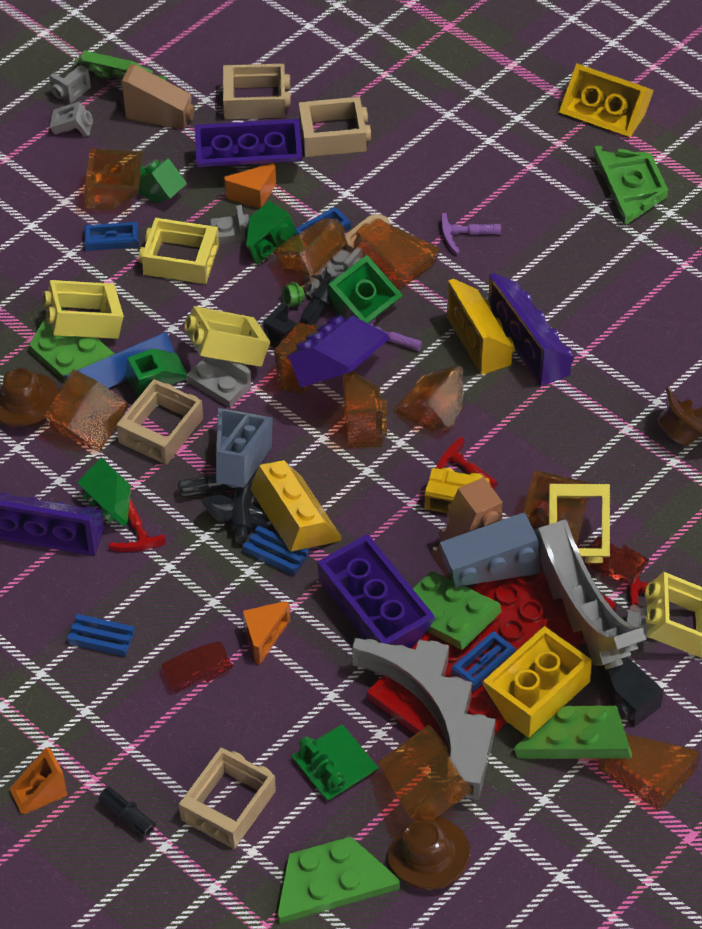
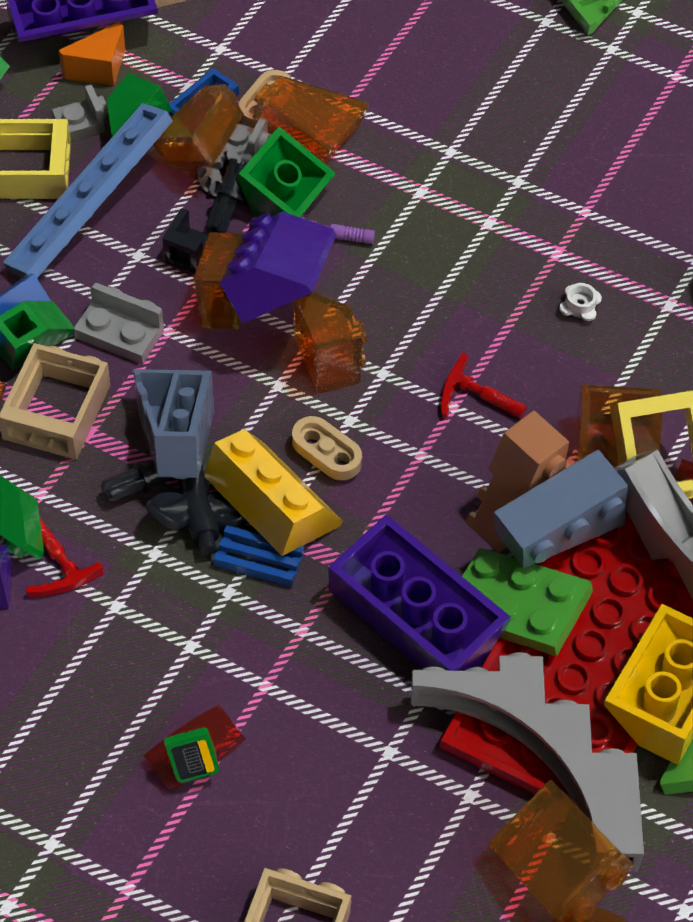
camera: 15 degrees left, 5 degrees up
blue tile [67,614,135,657] -> none
light yellow window [184,306,270,367] -> none
orange slope [243,601,290,665] -> none
bright green plate [282,282,305,309] -> none
green hinge [291,724,379,801] -> none
clear orange slope [394,365,463,431] -> none
yellow brick [424,468,490,513] -> none
medium lavender piece [442,213,501,257] -> none
yellow slope [447,279,515,375] -> none
blue tile [451,631,516,692] -> none
dark purple slope [488,273,573,387] -> none
none -> medium blue plate [3,103,173,278]
none -> slope [164,727,220,783]
none -> tan plate [292,416,362,480]
none -> white plate [559,283,602,321]

